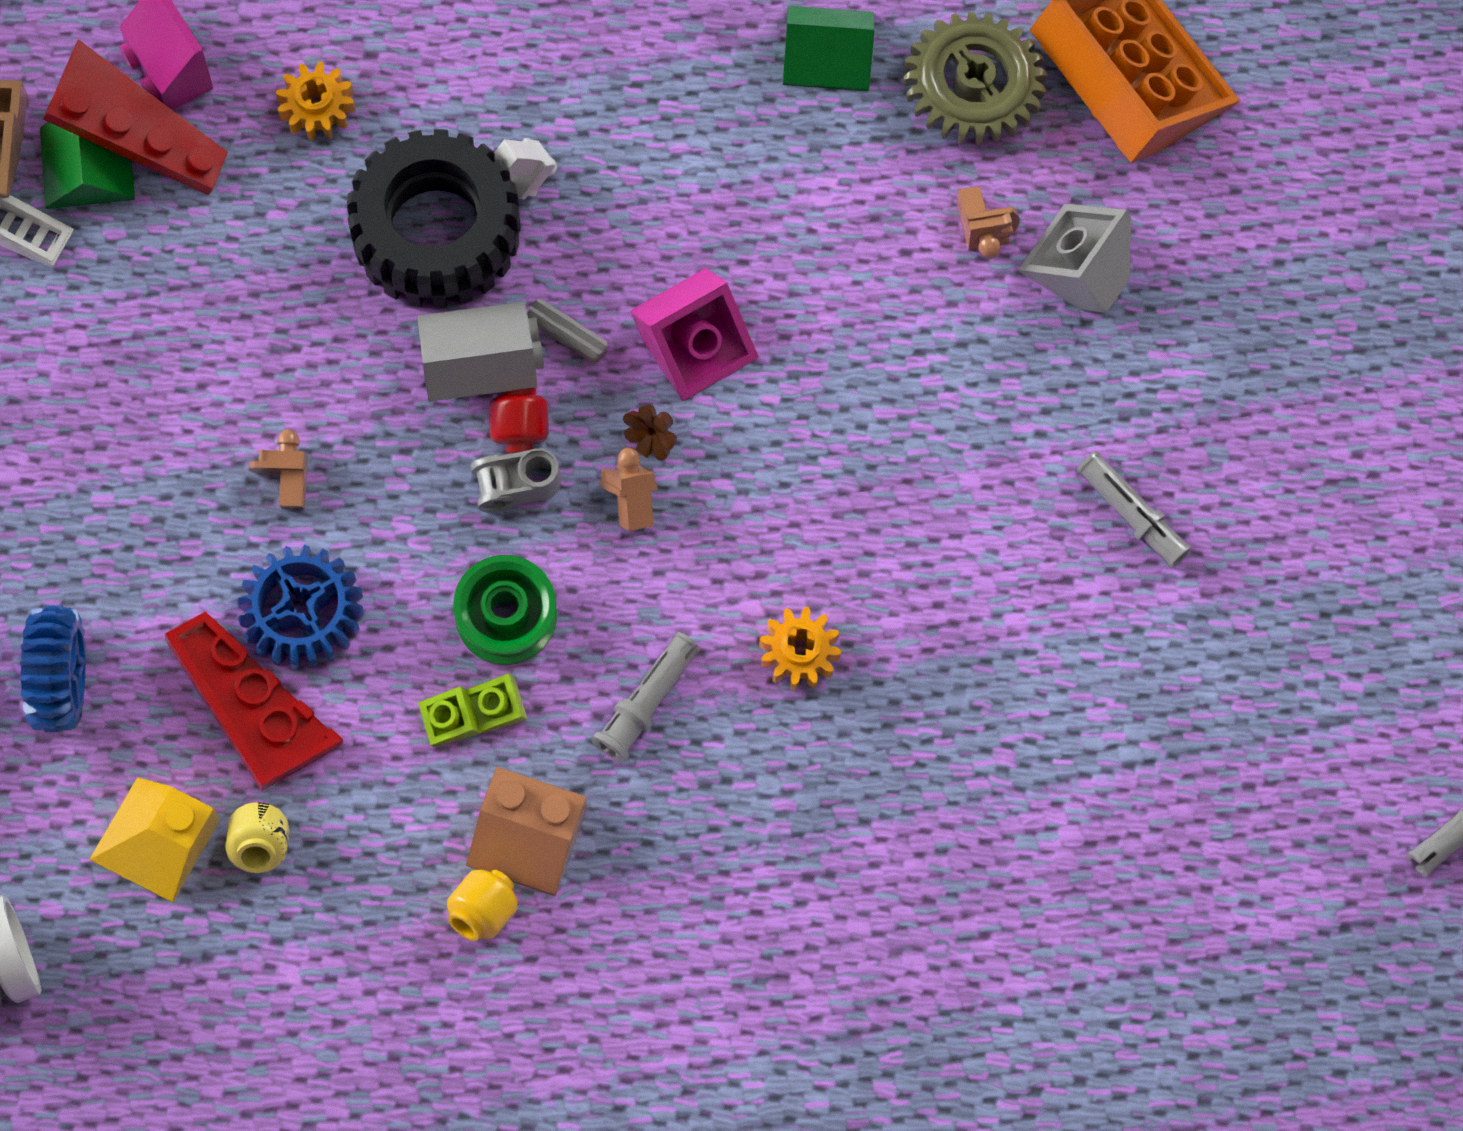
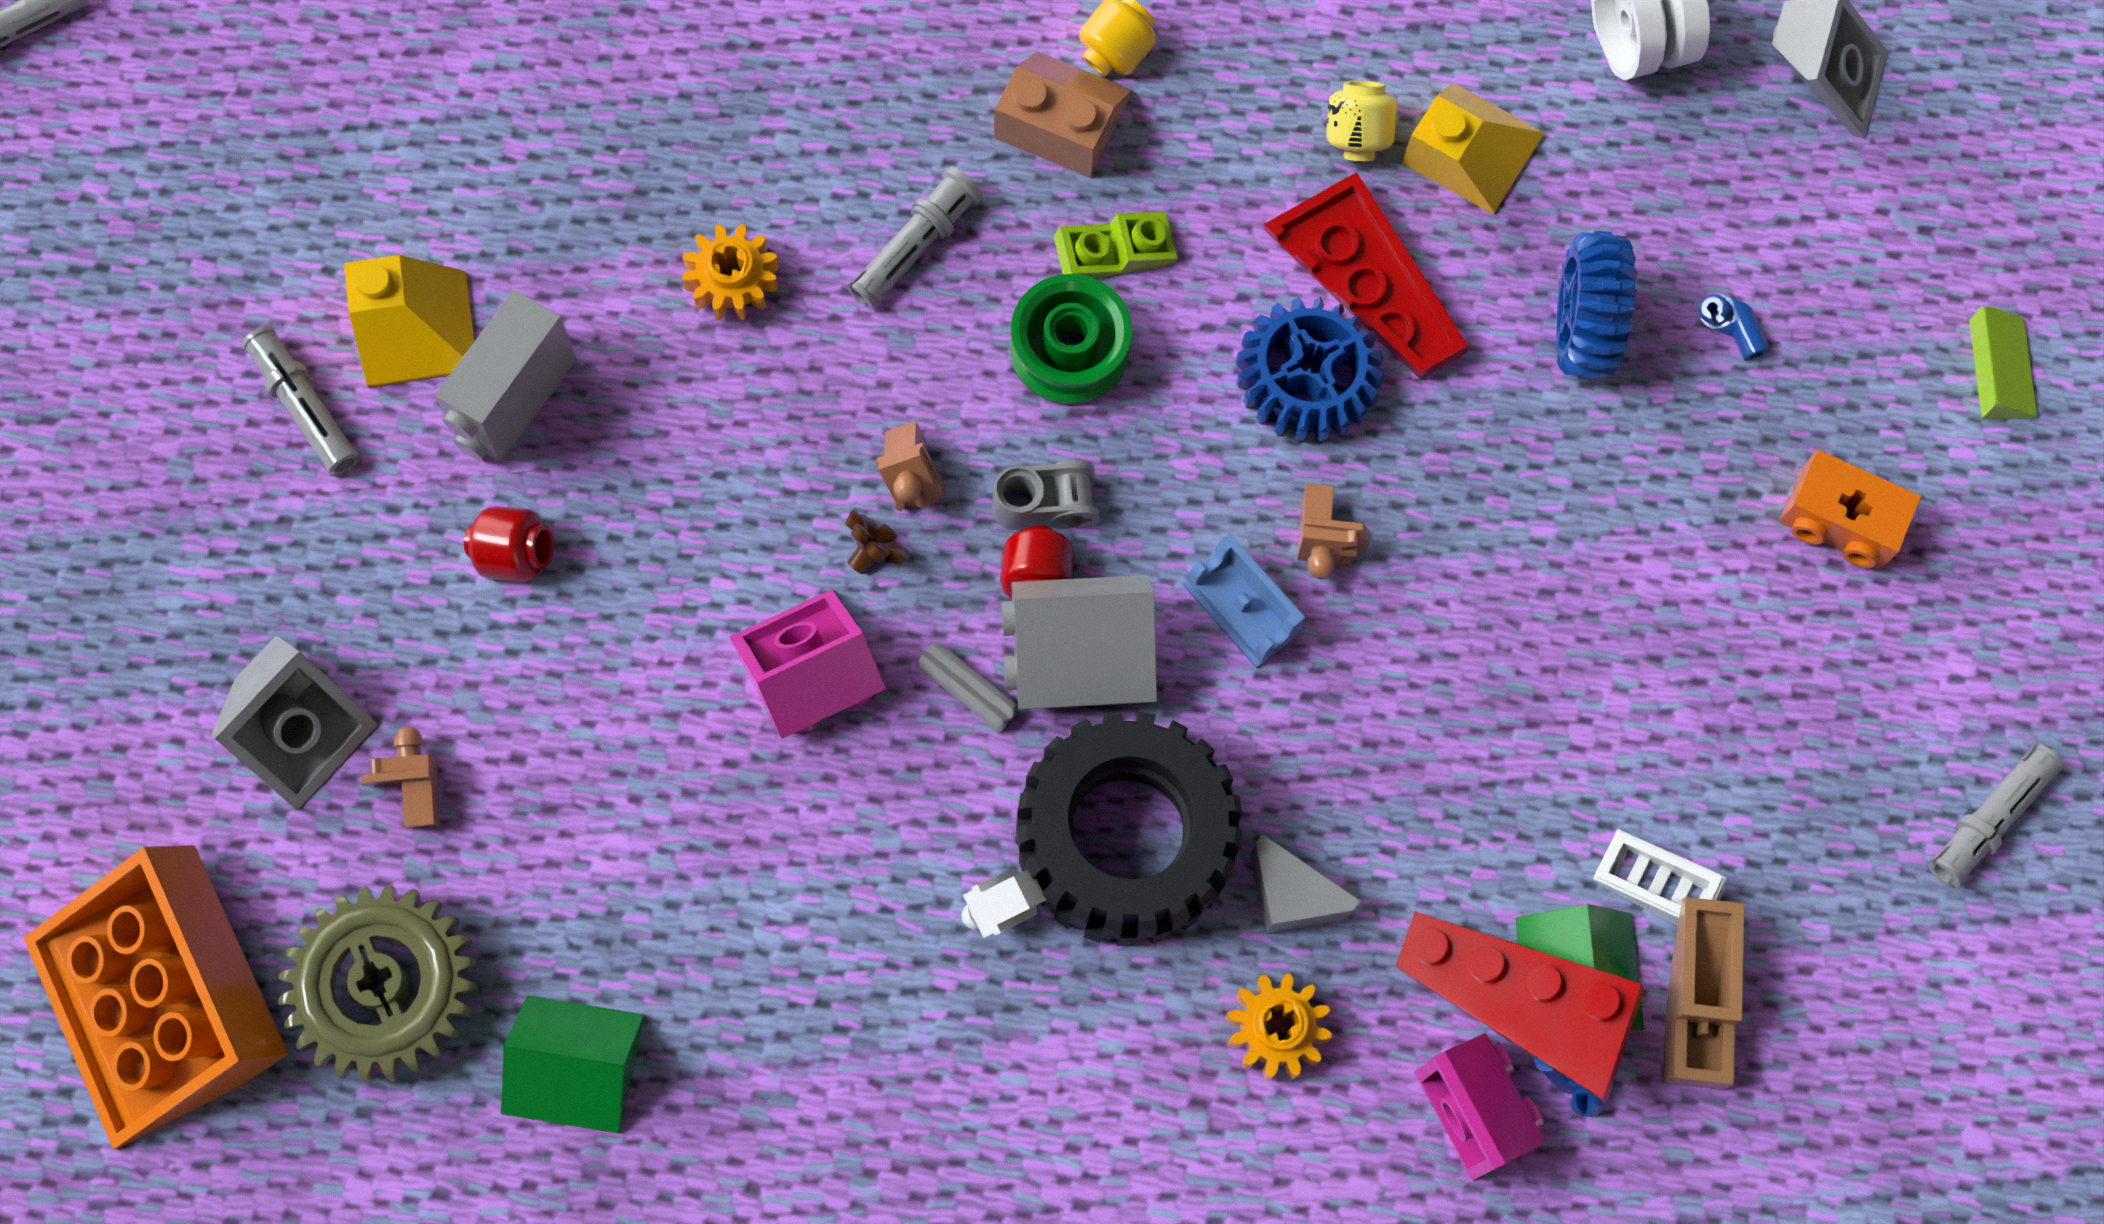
camera: 175 degrees left, 0 degrees up
none -> yellow slope [344,255,475,388]
none -> light grey brick [434,289,577,463]
none -> red head [464,506,554,582]
none -> medium blue hinge [1183,534,1305,669]
none -> light grey slope [1250,834,1360,934]

